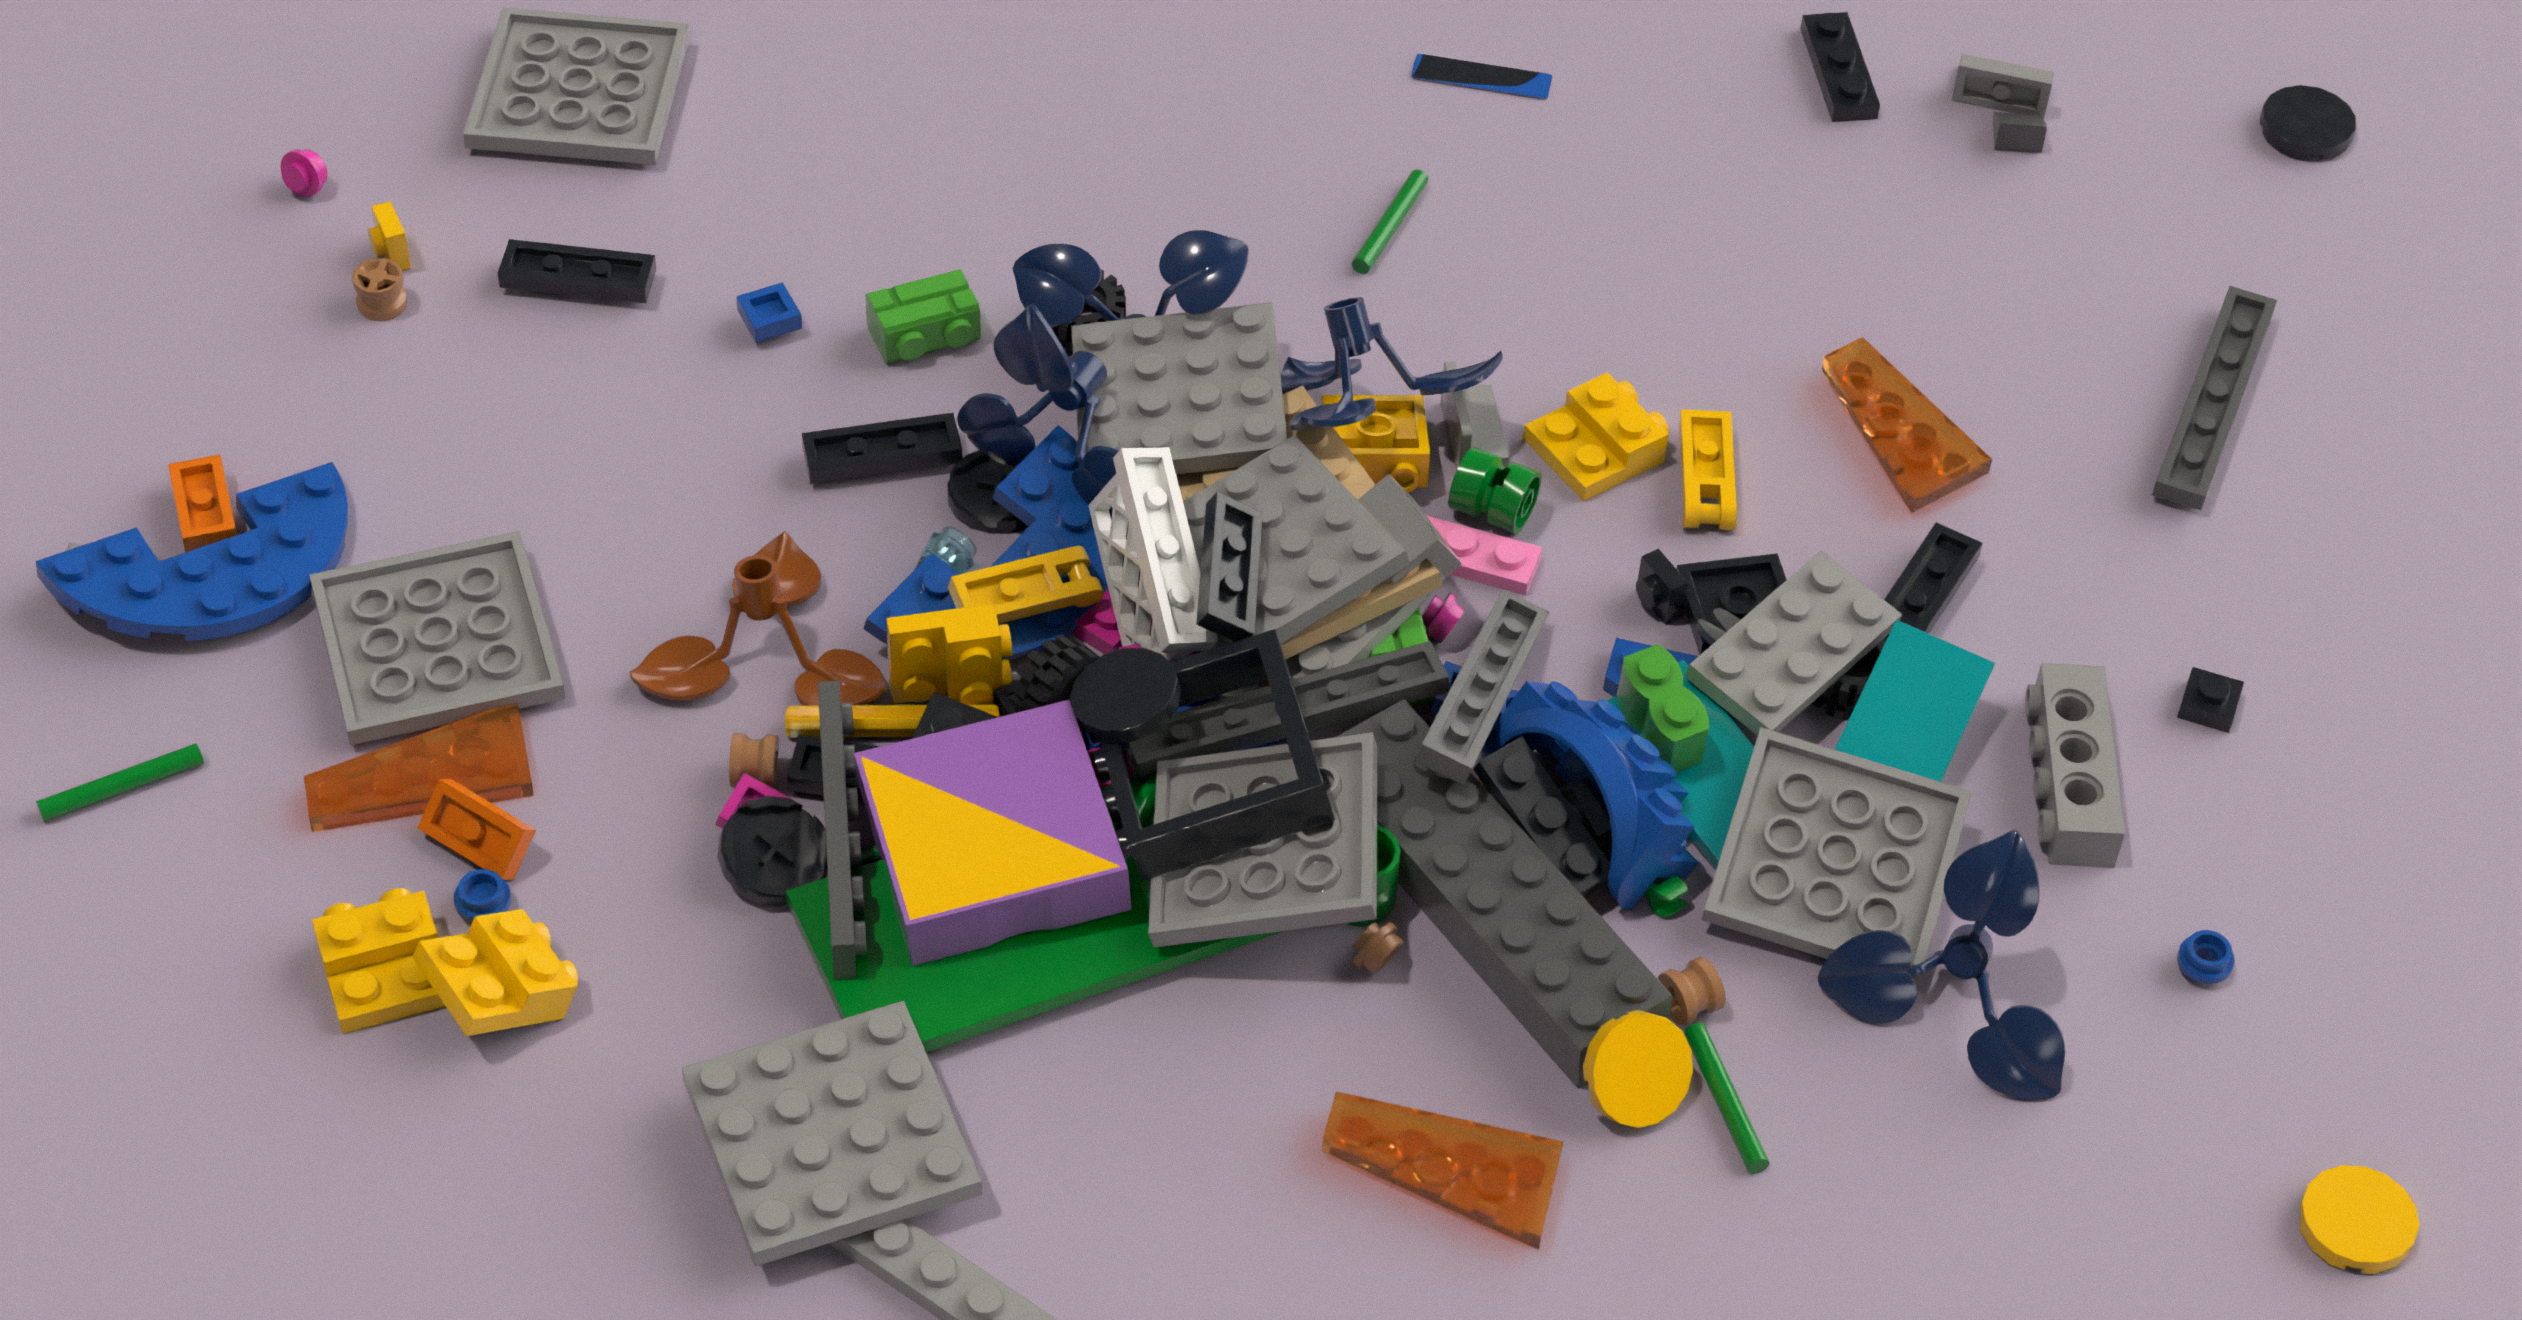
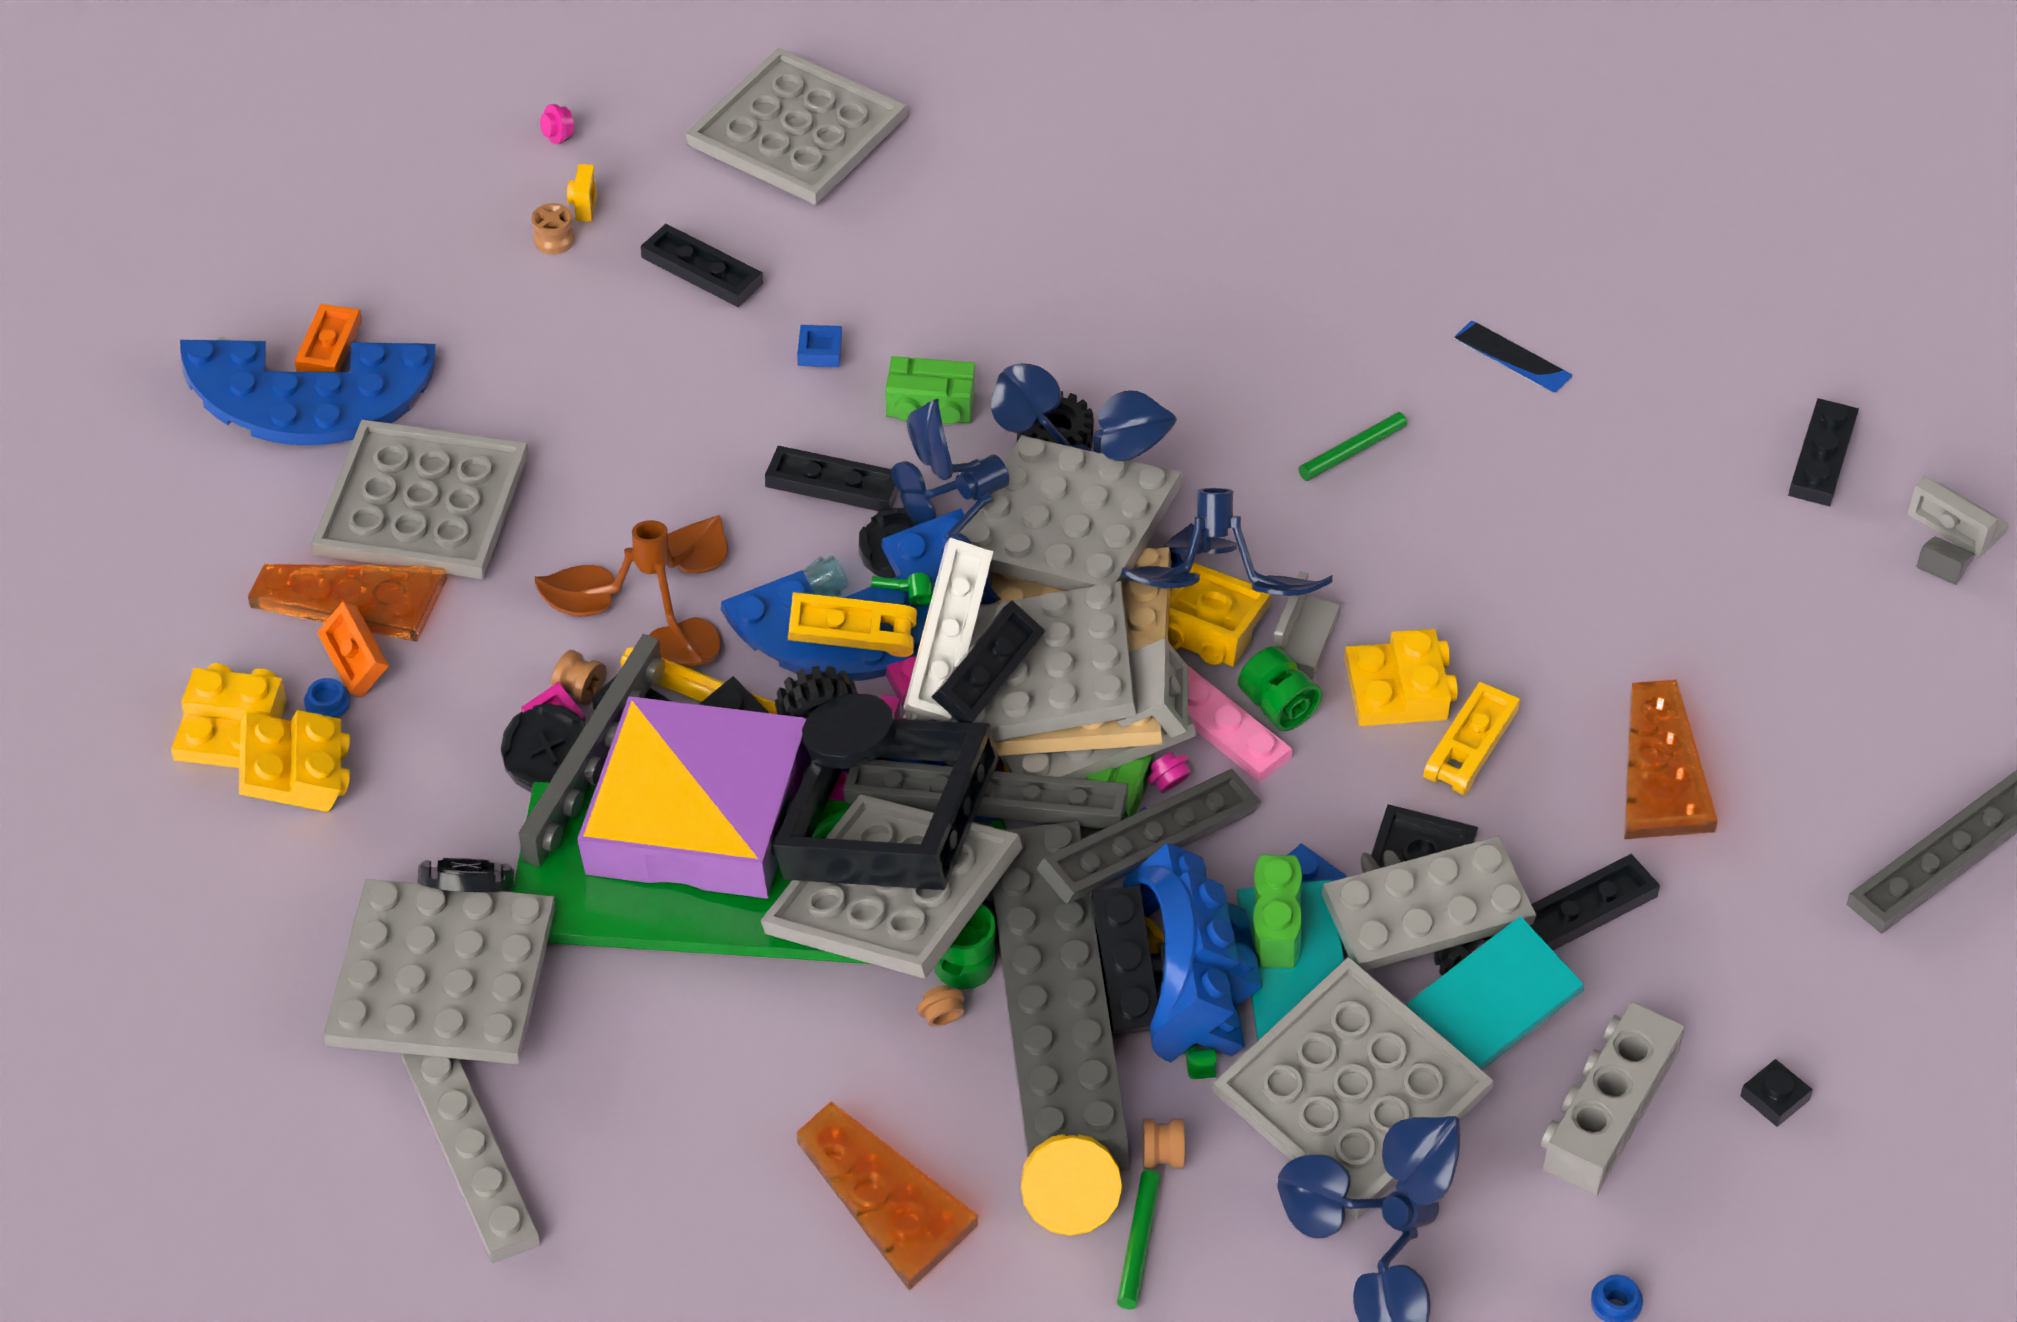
camera: 30 degrees right, 0 degrees up
green bar [36,743,204,822] -> none
yellow plate [886,603,1012,705] -> none
black plate [1636,548,1689,625] -> none
none -> black tile [418,858,514,892]
none -> green hand [871,572,933,606]

